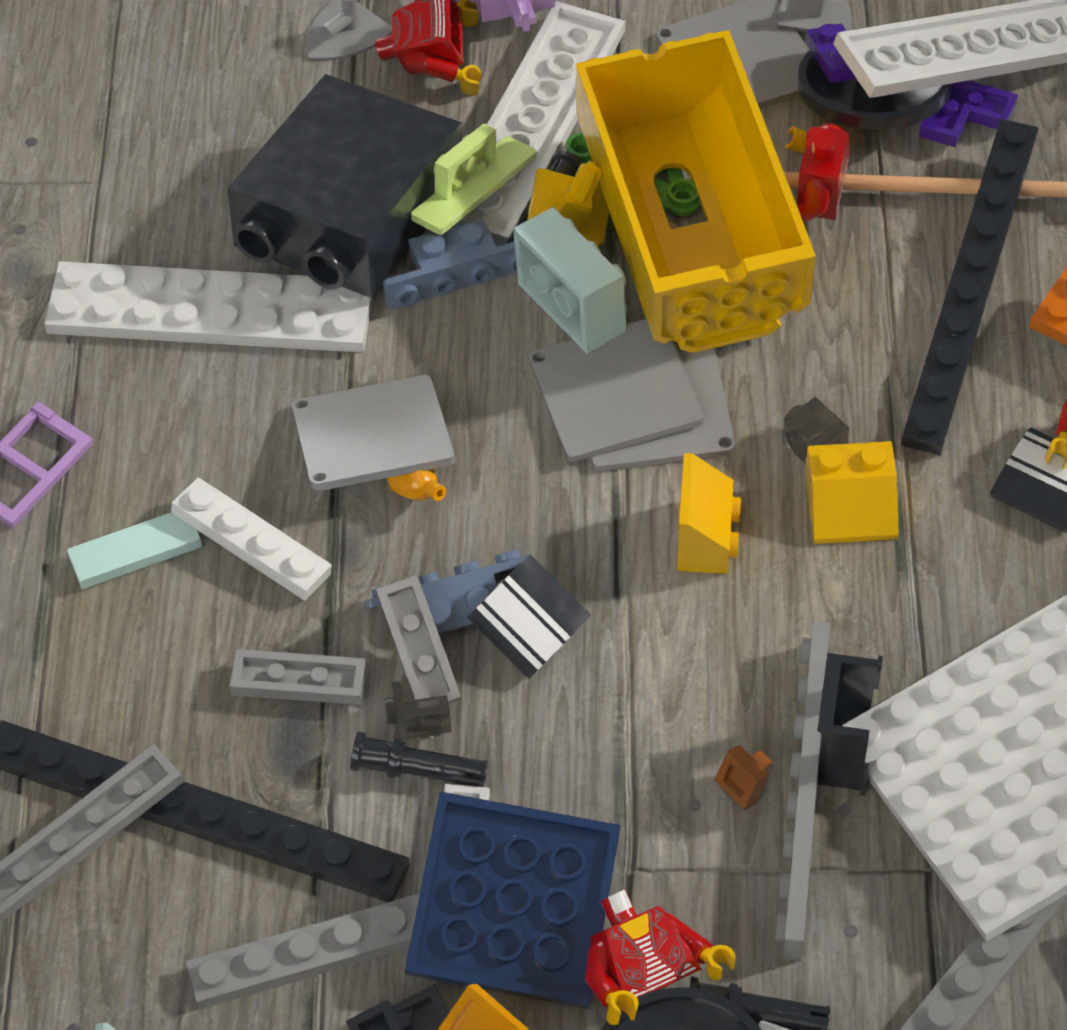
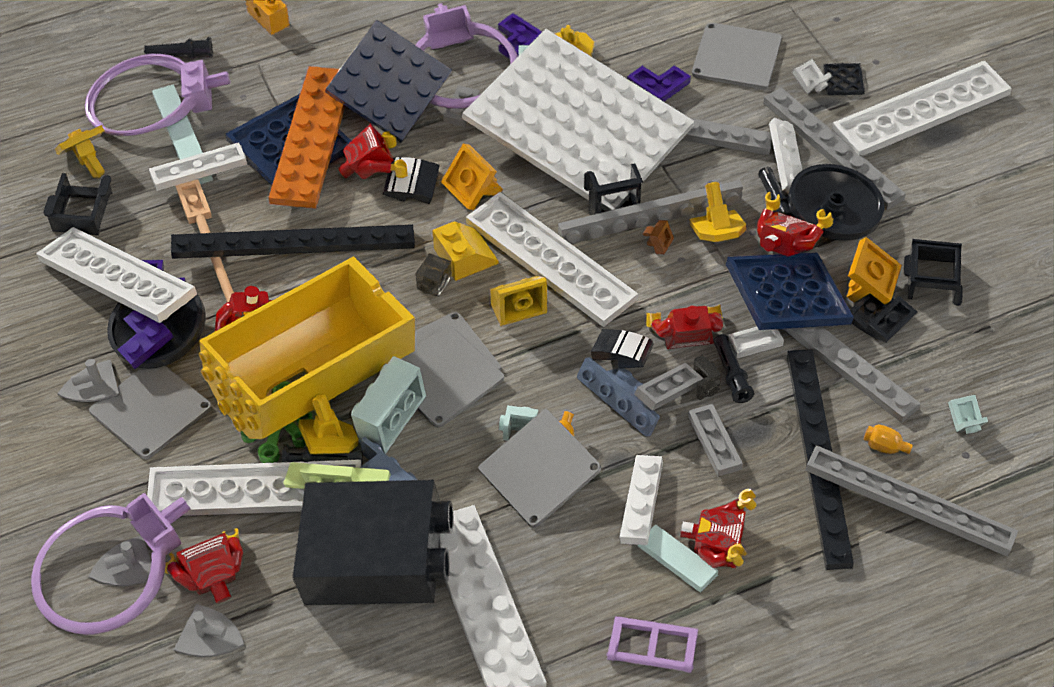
camera: 115 degrees left, 5 degrees down
none -> light orange bracket [441,143,503,210]
none -> white plate [466,192,638,327]
none -> light aqua bracket [499,405,538,441]
none -> red torso [646,304,723,349]
none -> red torso [680,489,756,569]
none -> yellow piece [689,182,746,242]
none -> light orange plant [863,424,913,454]

